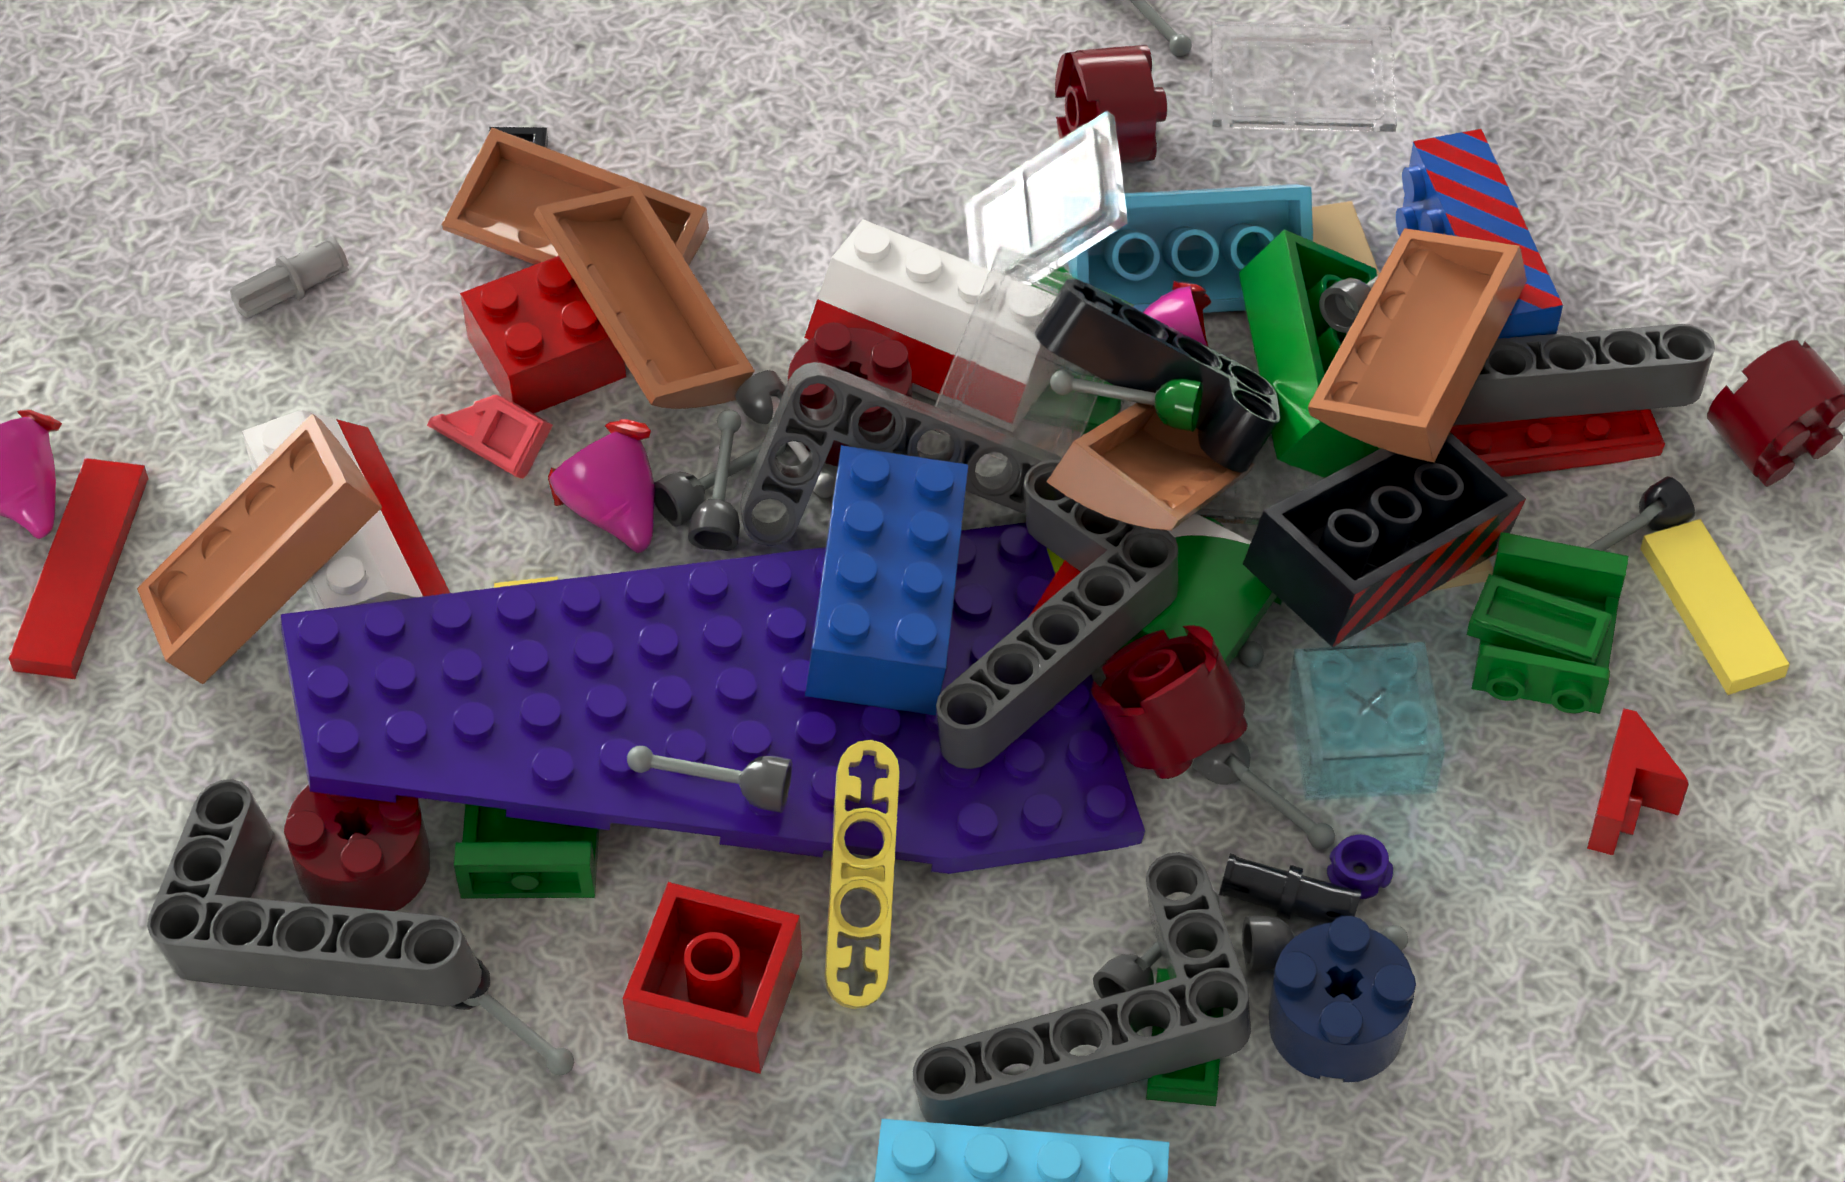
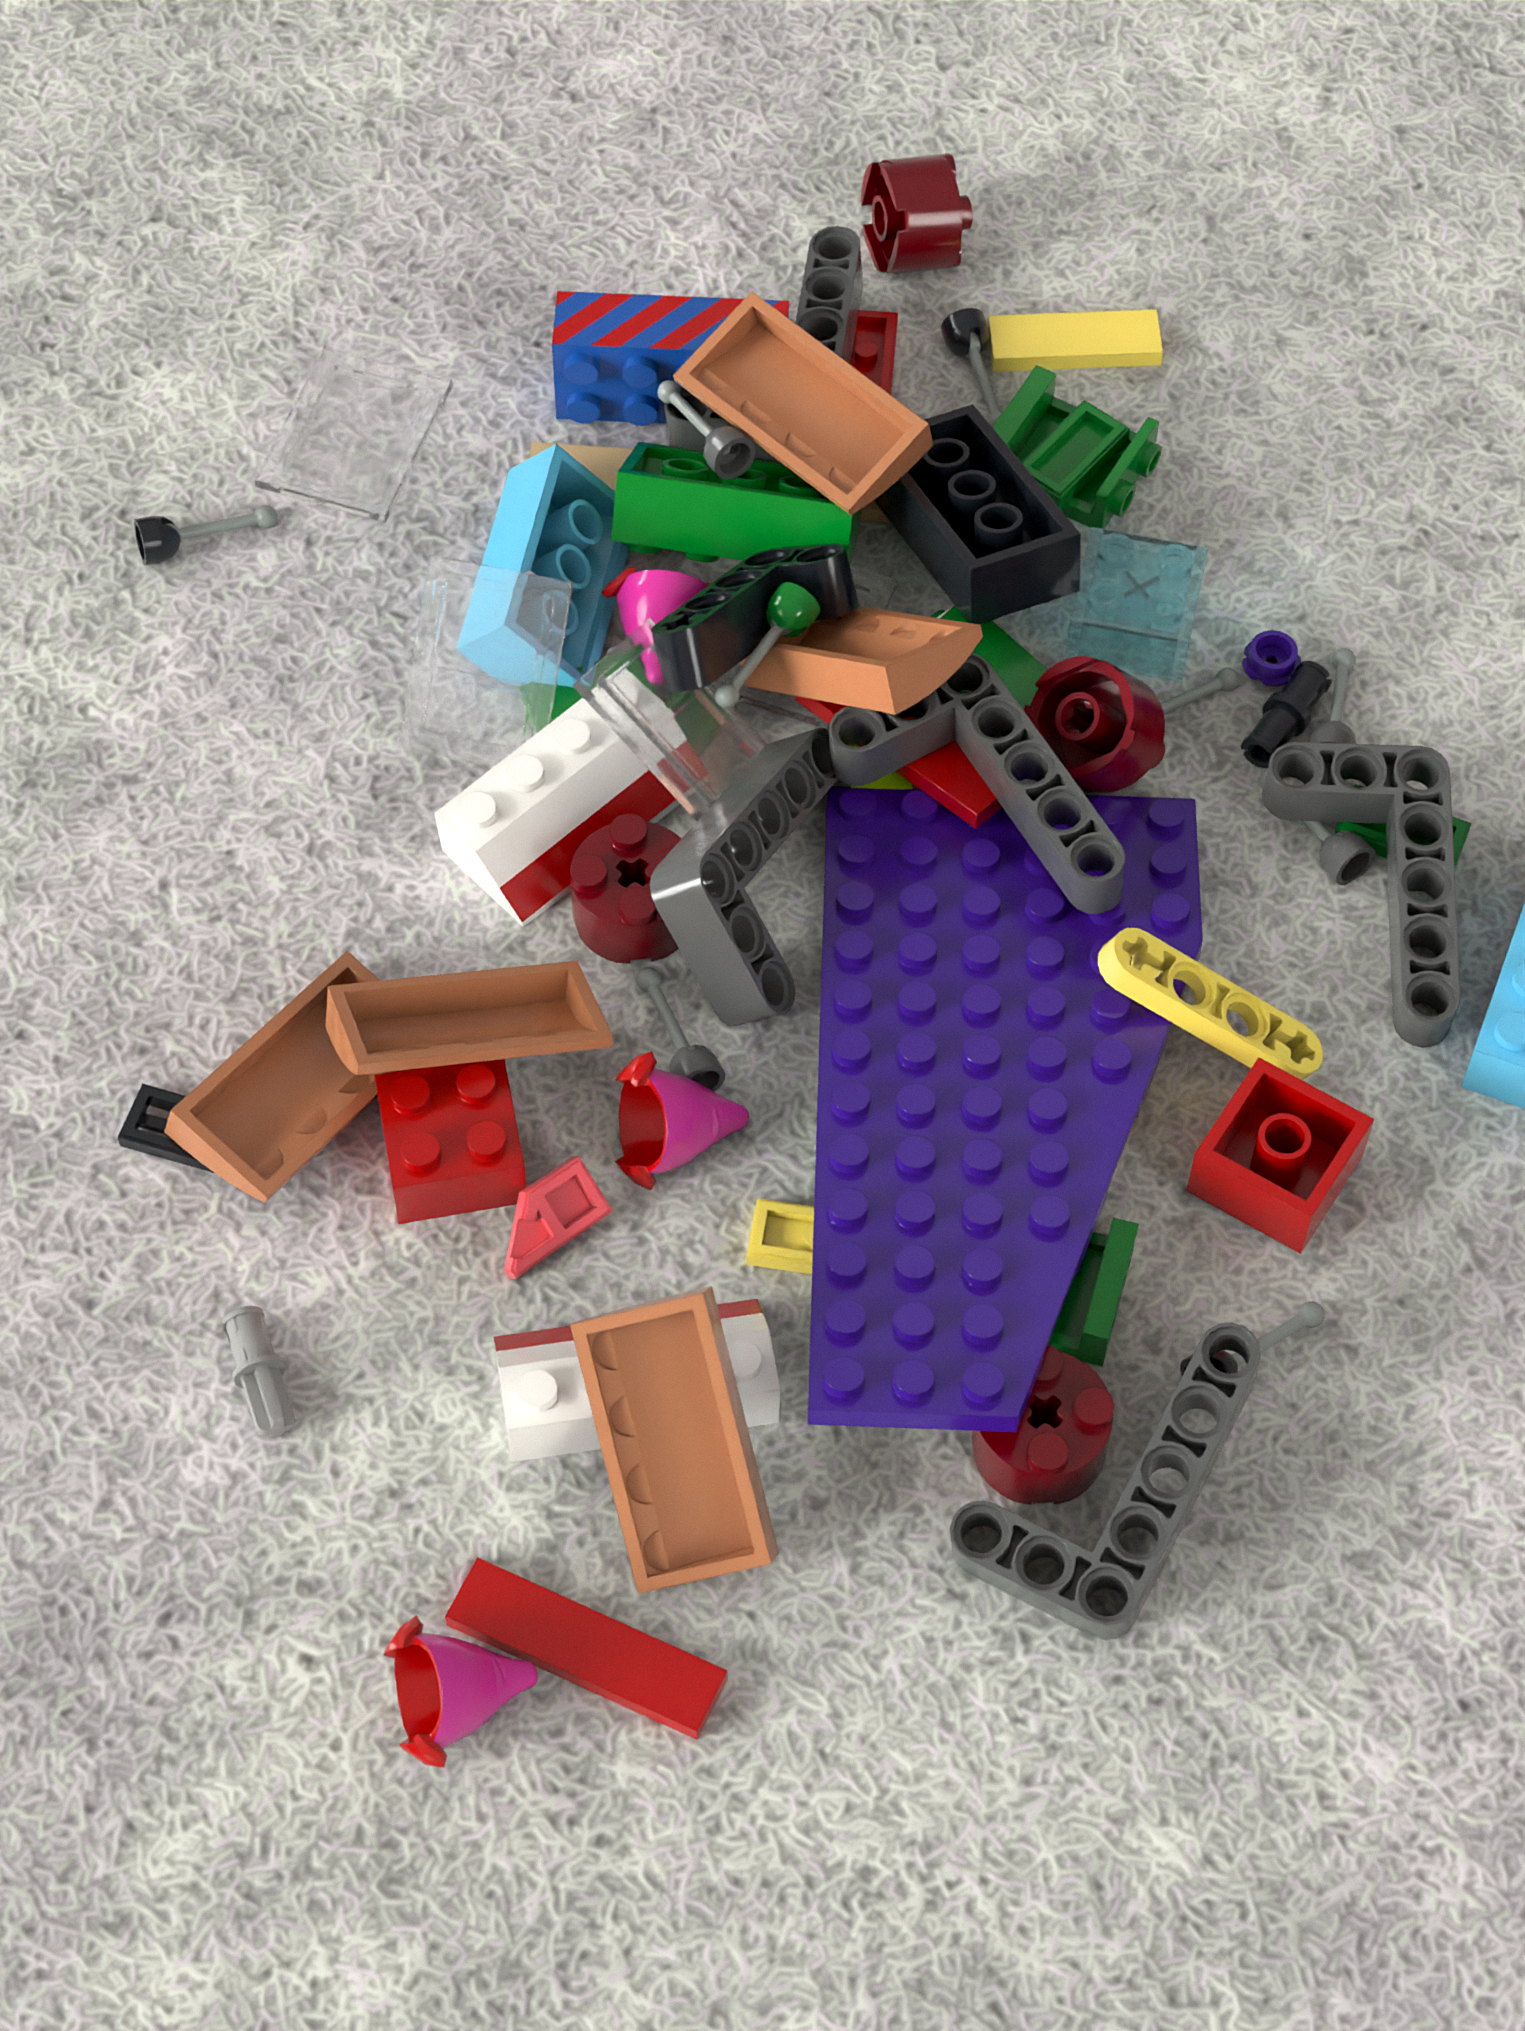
camera: 75 degrees left, 5 degrees up
hinge [627,746,793,813] -> none
dark grey hinge [688,410,741,551] -> none
dark grey hinge [735,370,835,498] -> none
blue brick [805,445,968,715] -> none
dark red brick [1055,45,1167,167] -> none
dark blue brick [1269,916,1416,1082] -> none
red slope [1587,708,1689,855] -> none

